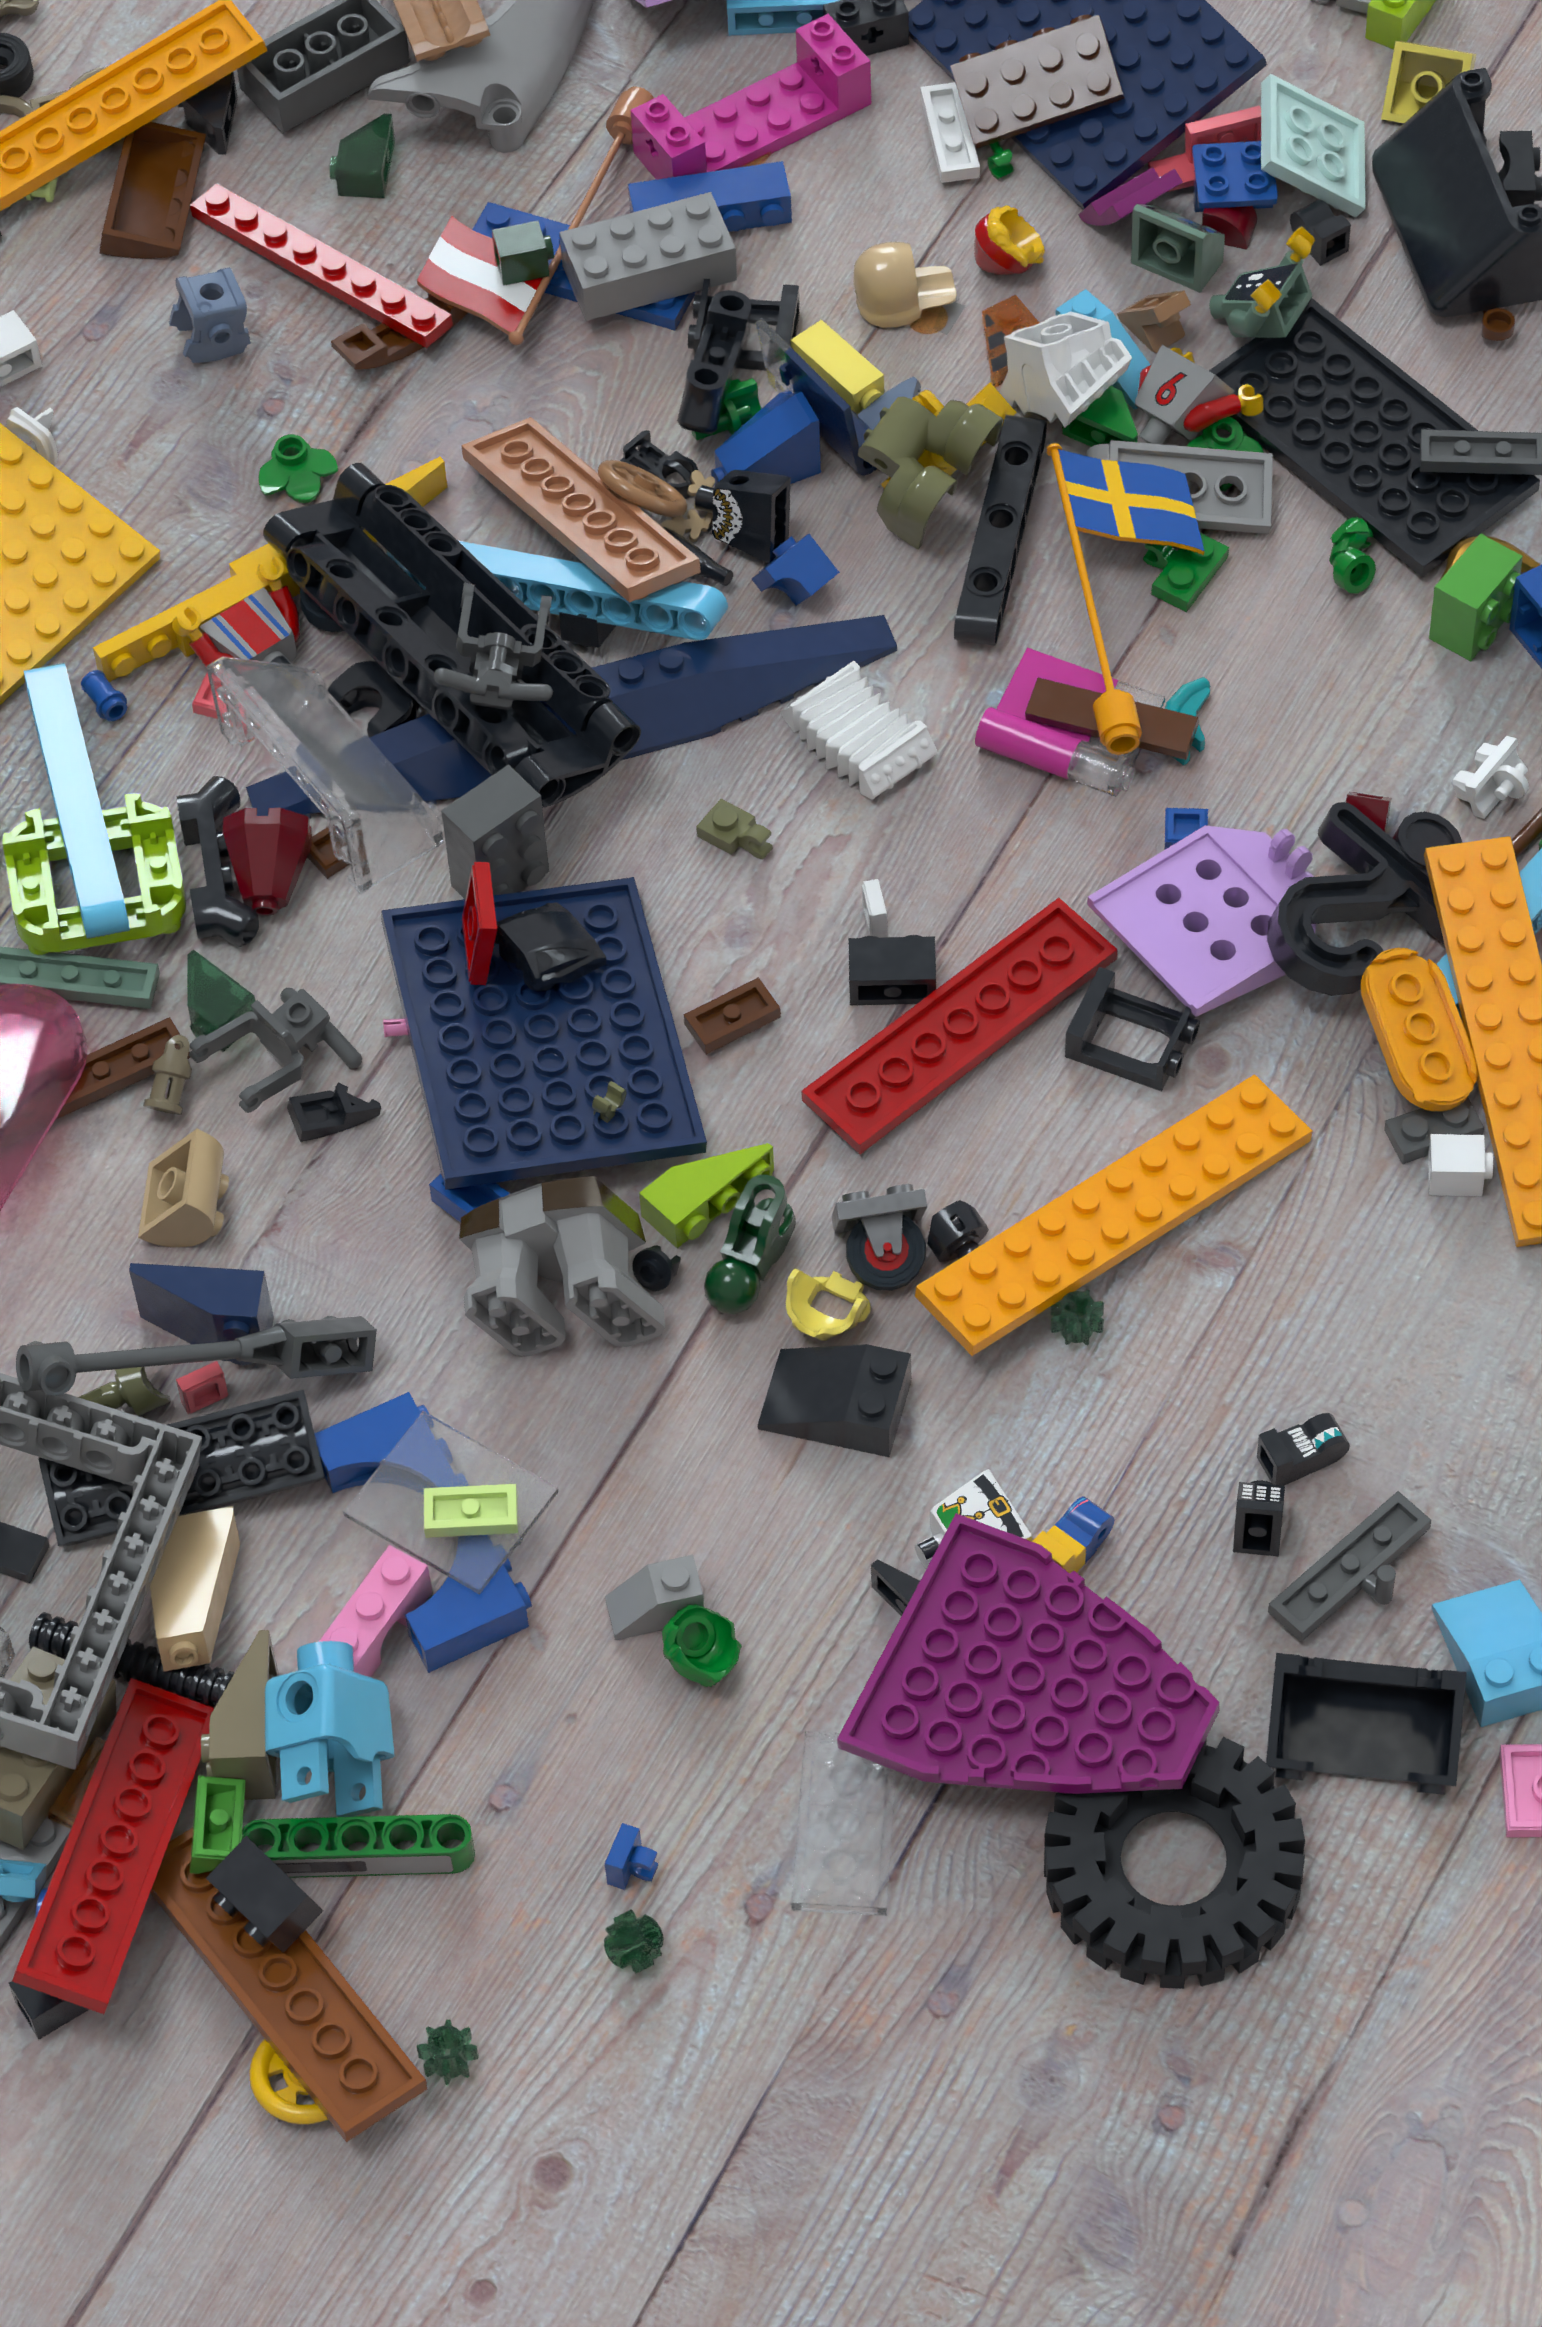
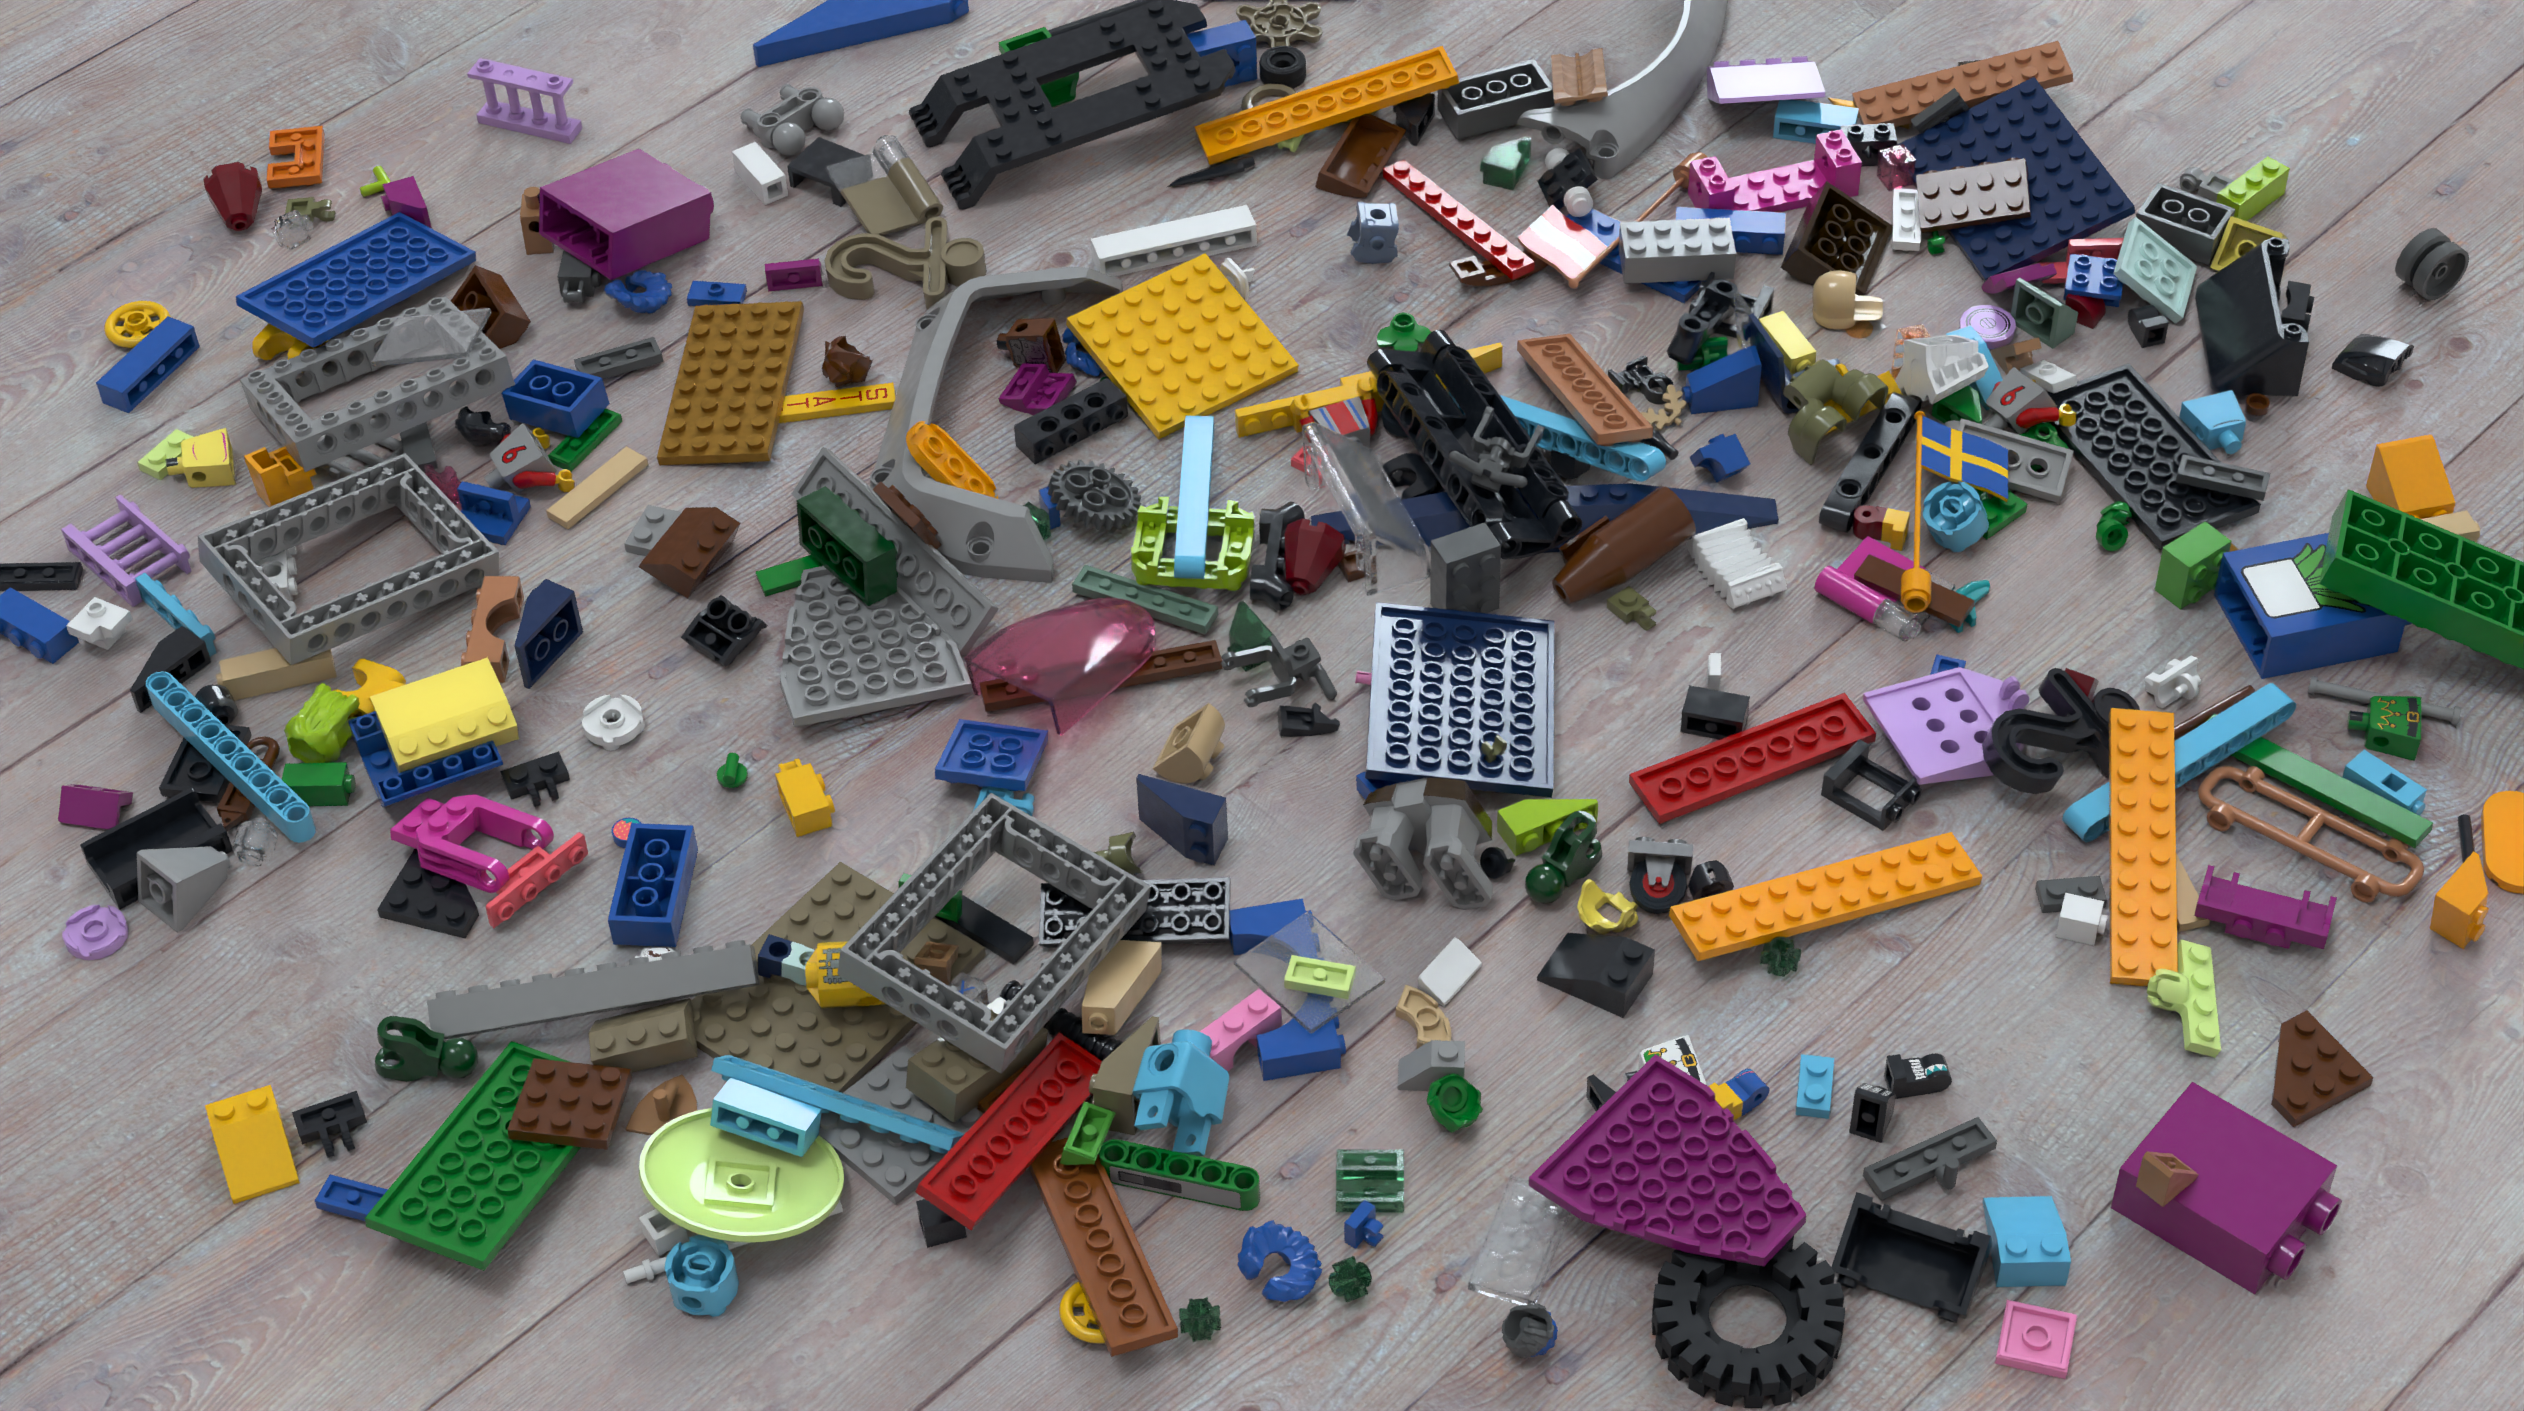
camera: 15 degrees right, 10 degrees down
dark grey bar [16,1316,377,1396] -> none
blue pin [81,670,127,721] -> none
dark tan piece [143,1035,192,1115] -> none
coral tile [176,1361,228,1414] -> none
black brick [206,1836,324,1953] -> none
red tile [462,862,497,985] -> none
brick [492,220,554,286] -> none
black slope [495,902,607,991] -> none
medium nougat plate [598,460,687,518] -> none
reddish brown plate [684,977,781,1055] -> none
black torso [695,470,791,563] -> none
hair [974,205,1045,275] -> none
sand green torso [1209,227,1315,338] -> none
light orange tile [1361,948,1478,1111] -> none
none -> blue piece [1237,1220,1322,1302]
none -> clear green slope [1336,1149,1404,1213]
none -> tan tile [1396,985,1451,1049]
none -> white slope [1418,937,1482,1007]
none -> dark grey piece [1502,1303,1558,1359]
none -> black plate [1537,148,1598,217]
none -> reddish brown piece [1552,486,1696,604]
none -> dark brown slope [1780,181,1892,296]
none -> medium azure plate [1795,1054,1834,1119]
none -> leg [1853,505,1910,551]
none -> clear pink brick [1877,144,1916,191]
none -> medium azure brick [1923,481,1989,552]
none -> lavender tile [1959,305,2016,349]
none -> white plate [2020,360,2077,394]
none -> dark grey brick [2136,182,2235,265]
none -> medium azure torso [2179,390,2246,454]

